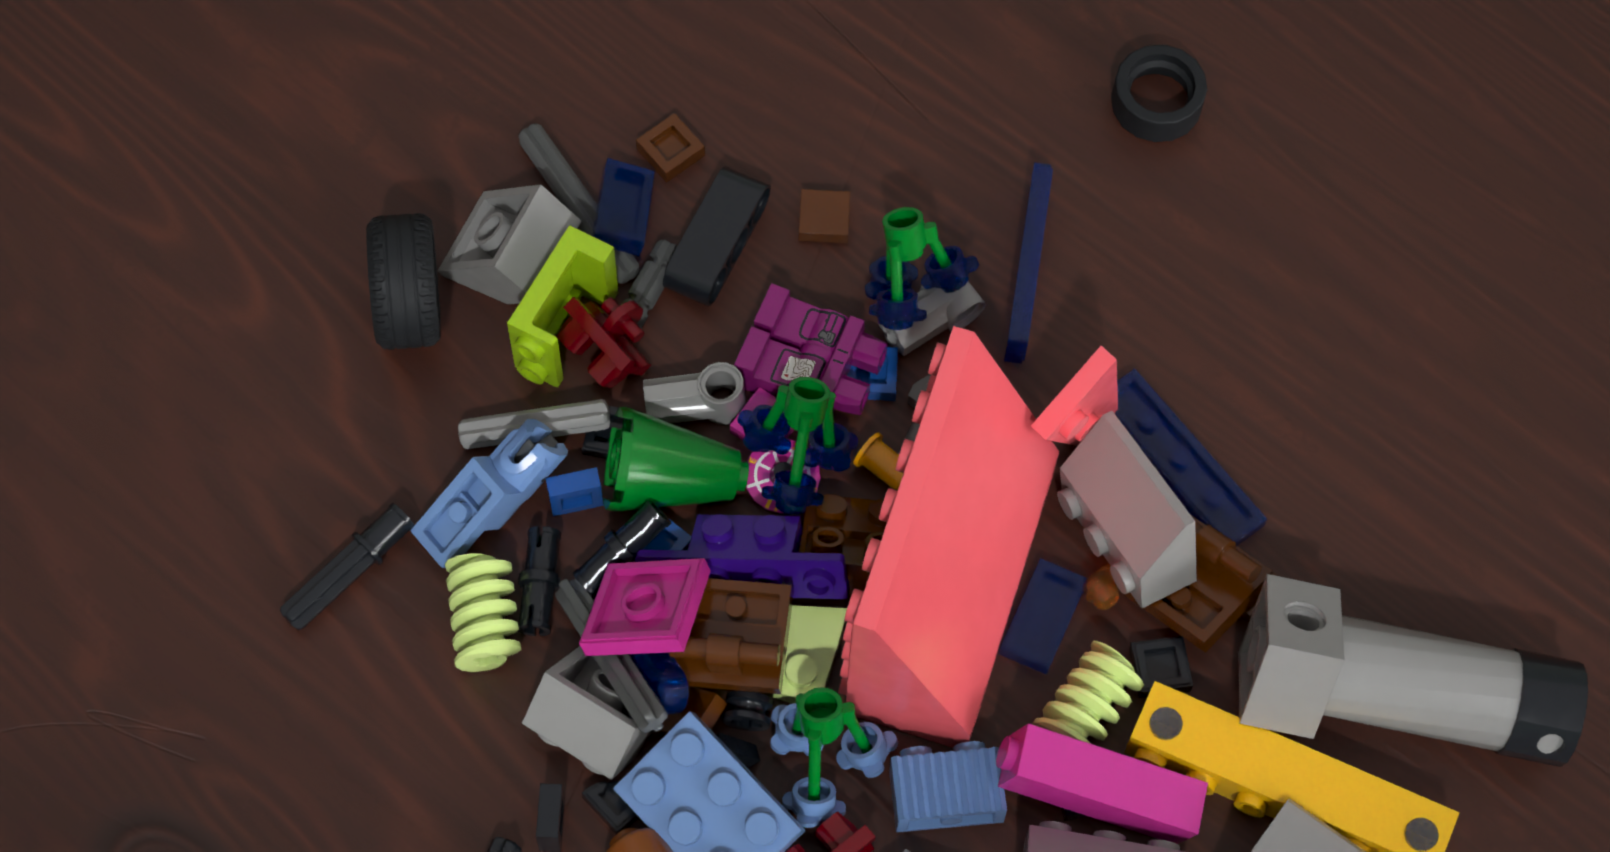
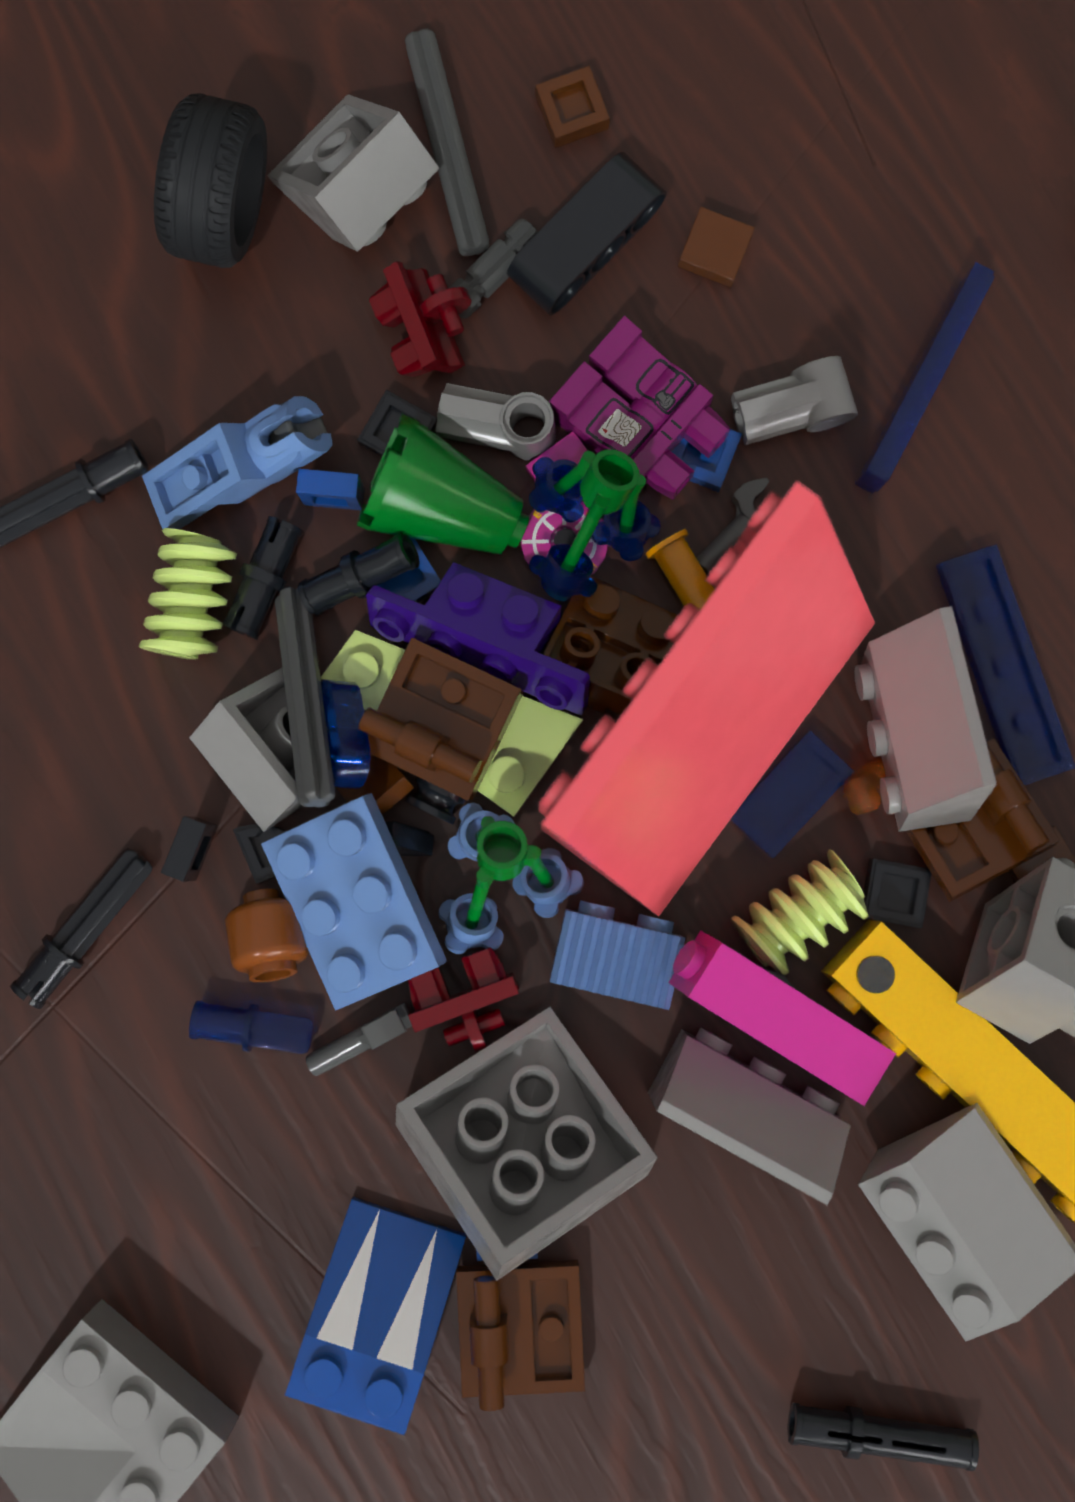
camera: 20 degrees right, 20 degrees up
light grey axle [458,399,611,449] -> none
lime panel [507,225,619,387] -> none
dark pink tile [579,558,711,656] -> none
clear blue tile [592,158,655,256] -> none
plant [865,207,979,330] -> none
coral wing [1031,346,1118,446] -> none

